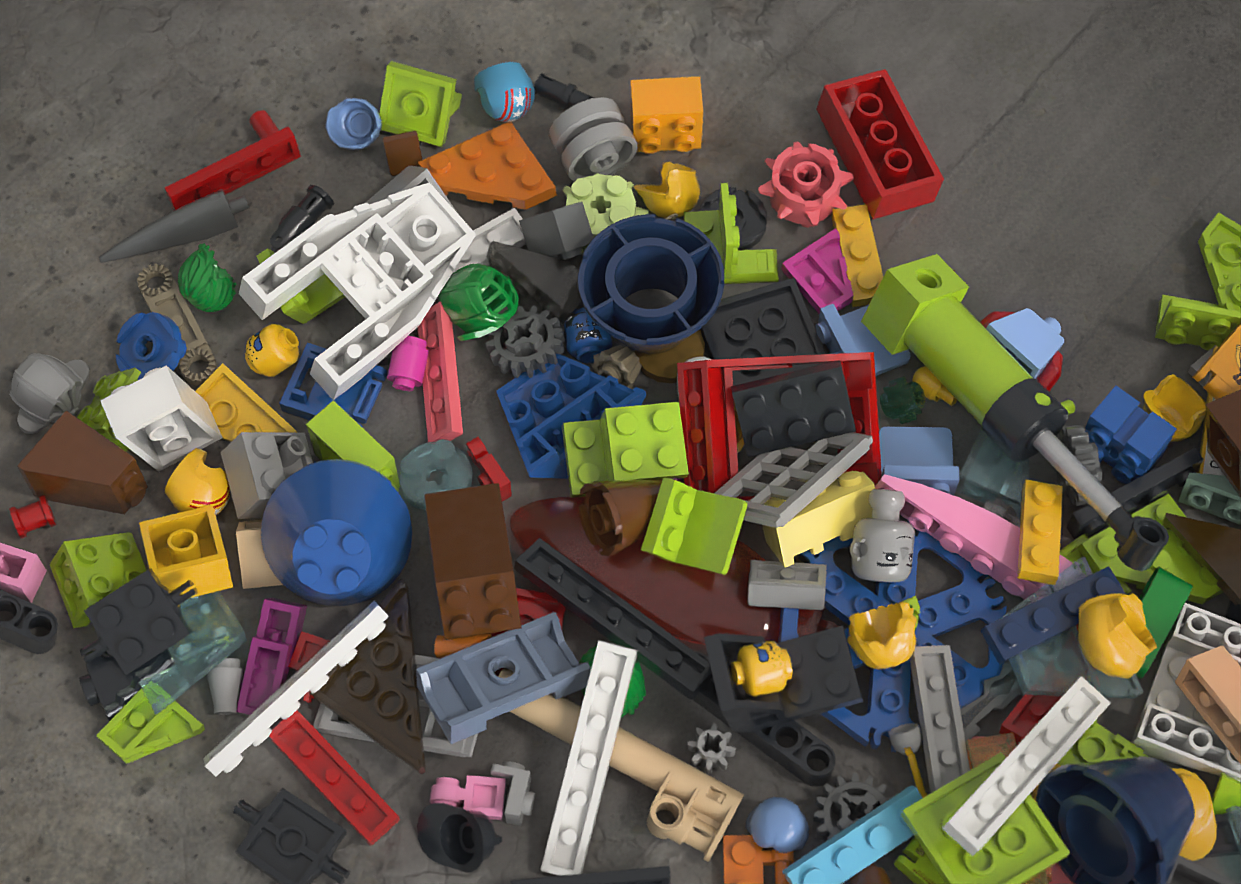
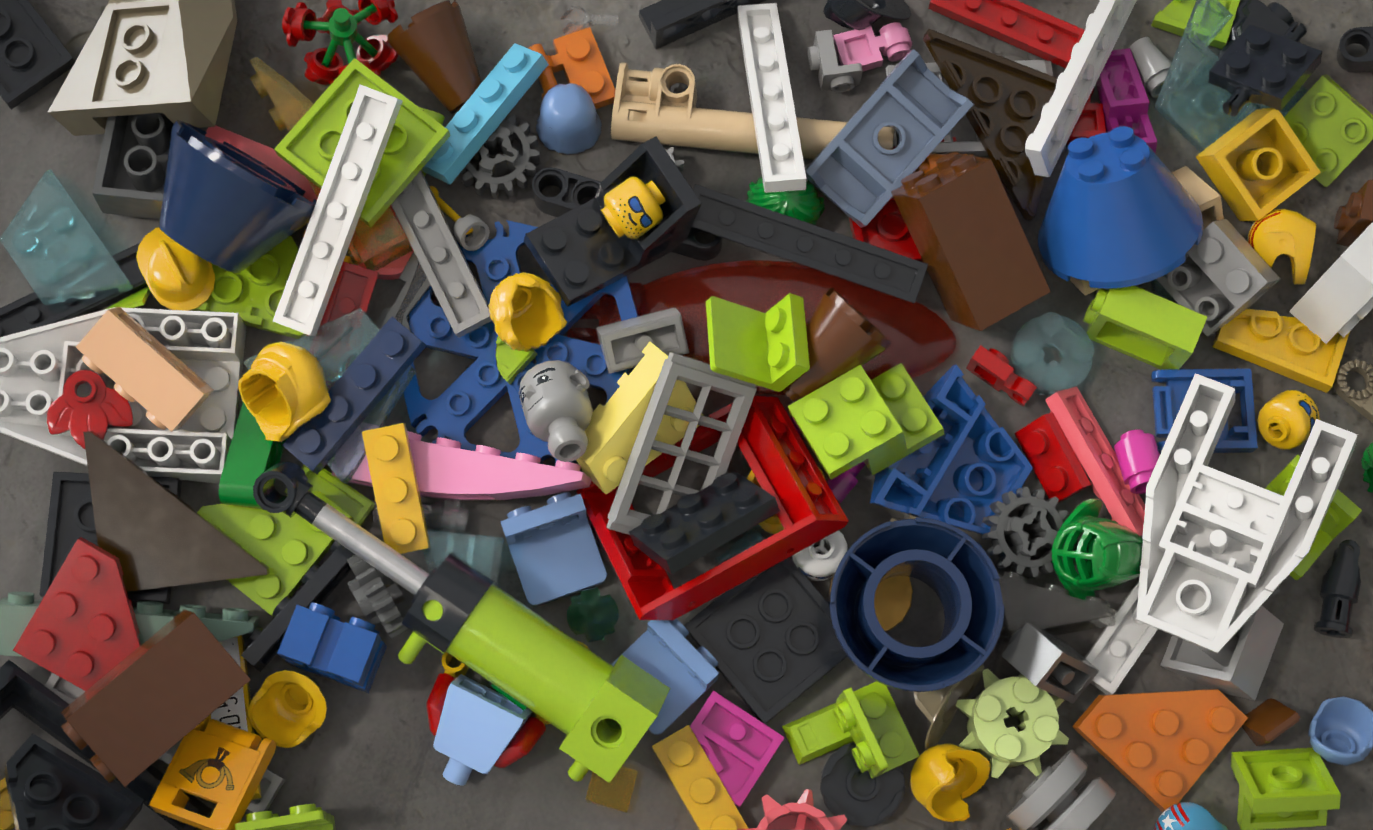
camera: 155 degrees right, 10 degrees up
none -> red plate [1014,412,1091,504]

